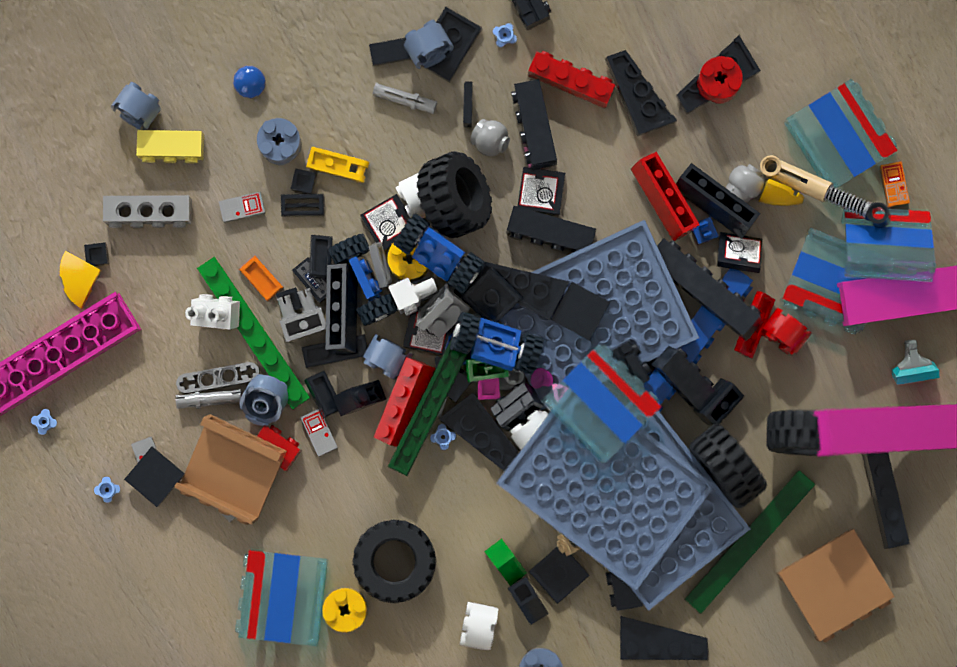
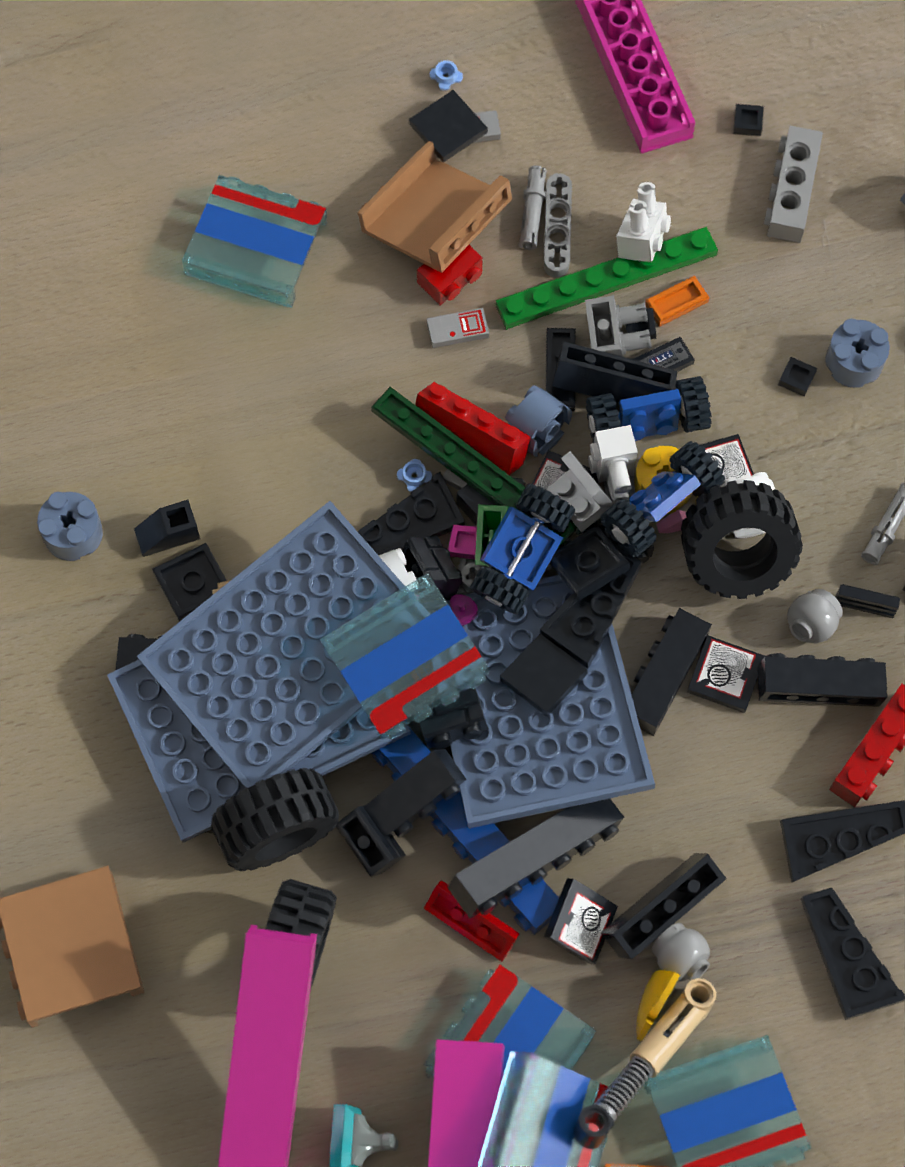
camera: 100 degrees right, 15 degrees down
light blue plate [31,409,57,435] -> none
yellow brick [60,251,101,309] -> none
light yellow brick [137,130,204,163] -> none
light grey tile [219,192,265,223] -> none
sand blue brick [239,374,288,426] -> none
black tile [281,194,324,217] -> none
black tile [304,371,339,419] -> none
yellow plate [306,146,370,183] -> none
black tile [309,235,333,279] -> none
yellow brick [323,588,368,632] -> none
black slope [333,380,387,416] -> none
black tyre [352,520,436,603] -> none
light grey tile [369,242,392,288] -> none
white brick [460,602,498,650] -> none
green slope [484,538,527,586] -> none
black wing [620,616,708,660] -> none
red brick [631,151,700,241] -> none
dark green tile [684,470,816,614] -> none
blue tile [692,217,719,245] -> none
red brick [697,56,743,104] -> none
red brick [761,308,812,355] -> none
black brick [862,452,910,549] -> none

